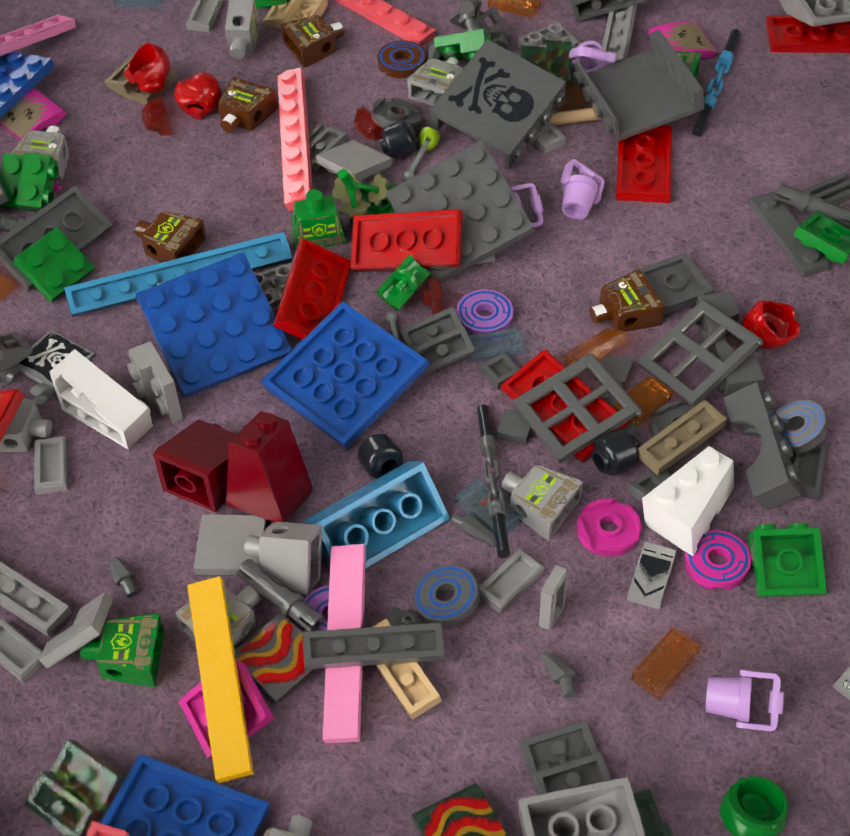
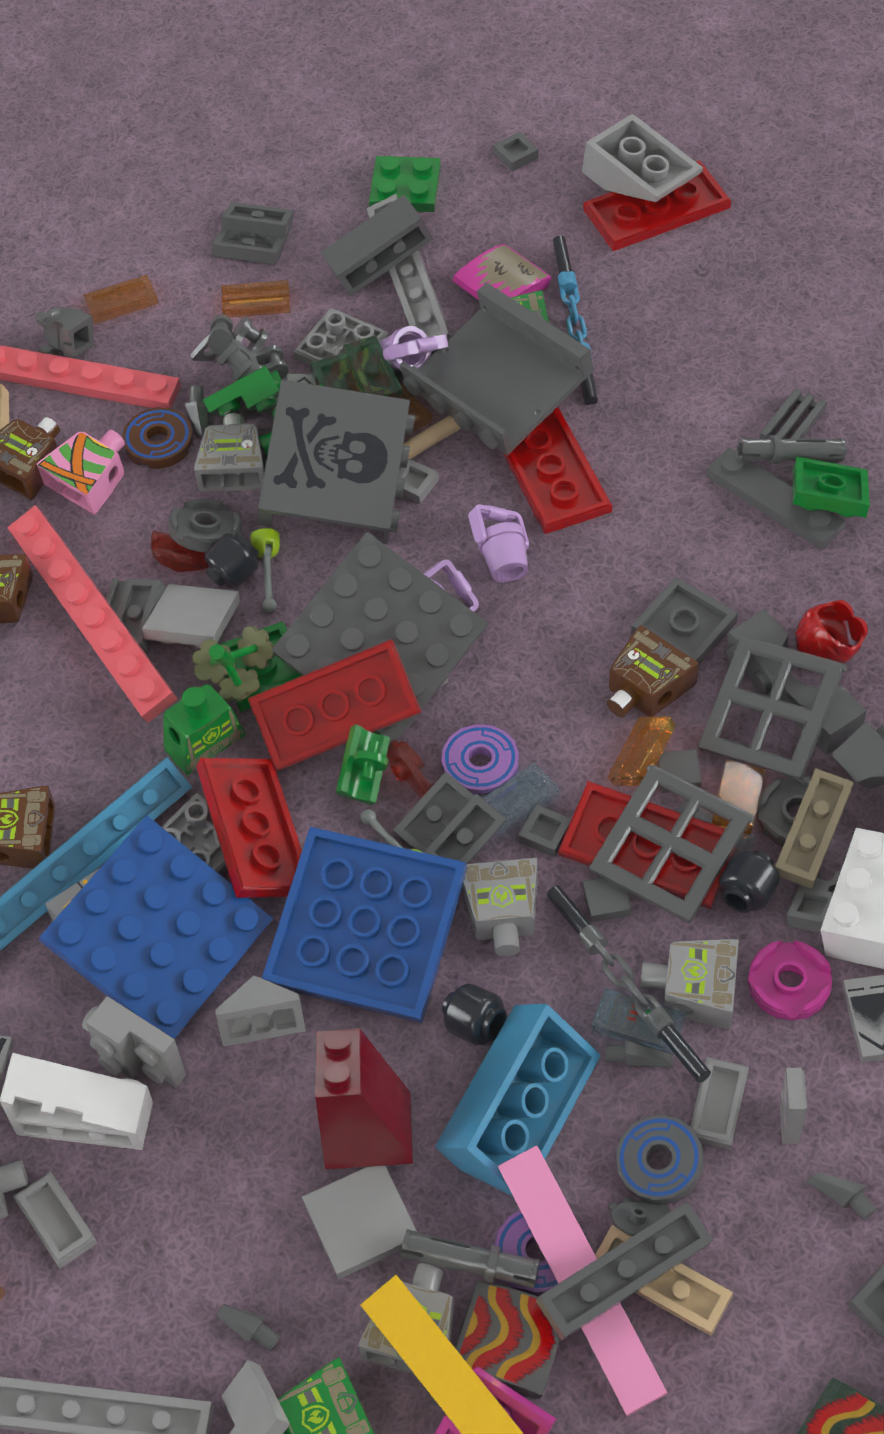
camera: 25 degrees left, 5 degrees up
dark red slope [153,419,238,513] -> none
light grey torso [244,522,322,596] -> none
none -> bright pink torso [36,430,125,515]
none -> light grey slope [215,975,306,1047]
none -> light grey torso [461,858,538,957]

